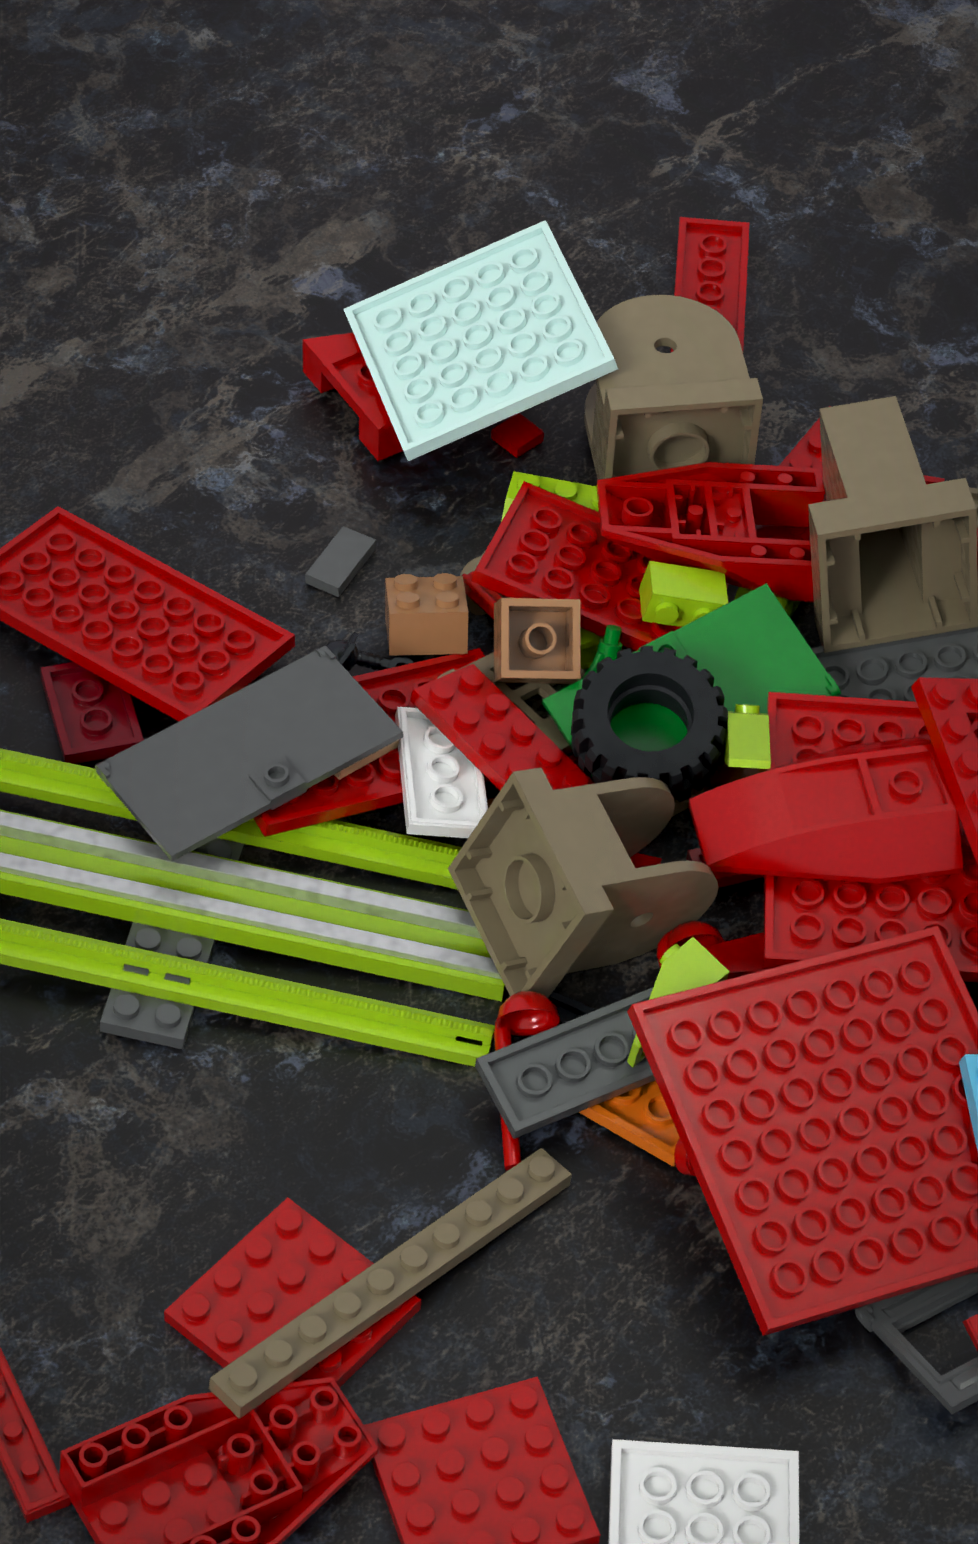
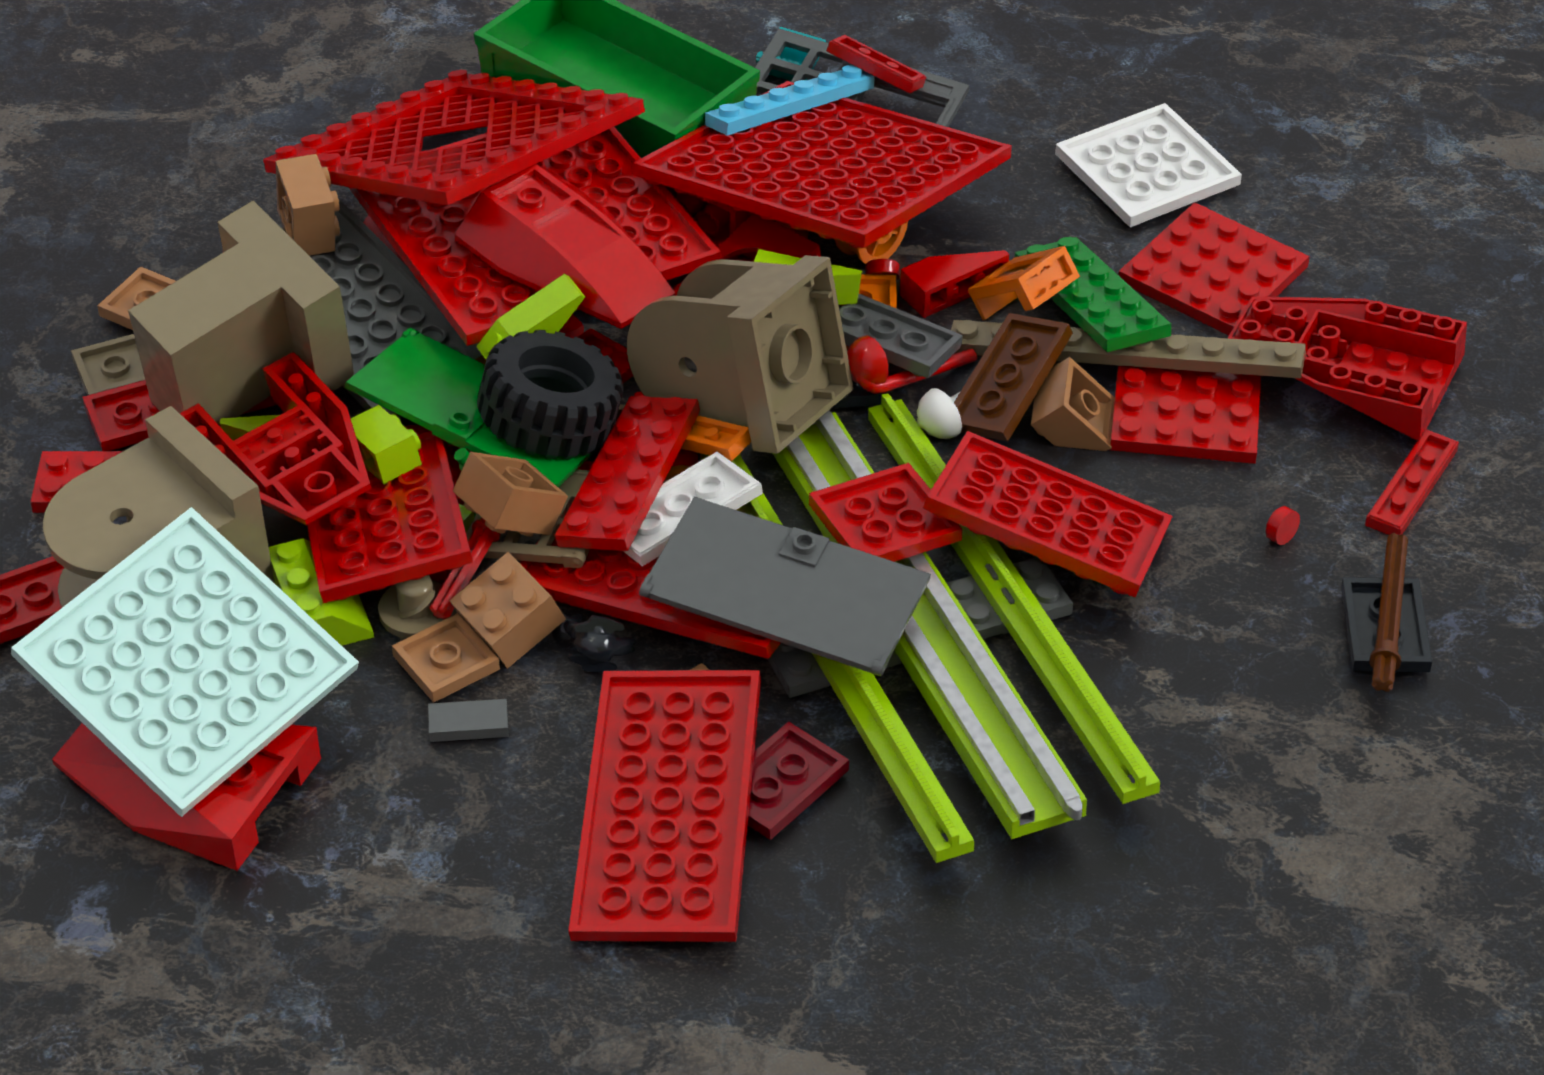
camera: 120 degrees left, 5 degrees down
none -> medium nougat plate [392,613,500,703]
none -> red plate [809,463,963,562]
none -> red slope [900,250,1009,318]
none -> white piece [917,388,962,439]
none -> red plate [923,431,1173,597]
none -> reddish brown plate [954,313,1073,442]
none -> orange panel [968,246,1080,320]
none -> green plate [1015,237,1171,352]
none -> medium nougat slope [1031,357,1115,451]
none -> red tile [1266,506,1300,545]

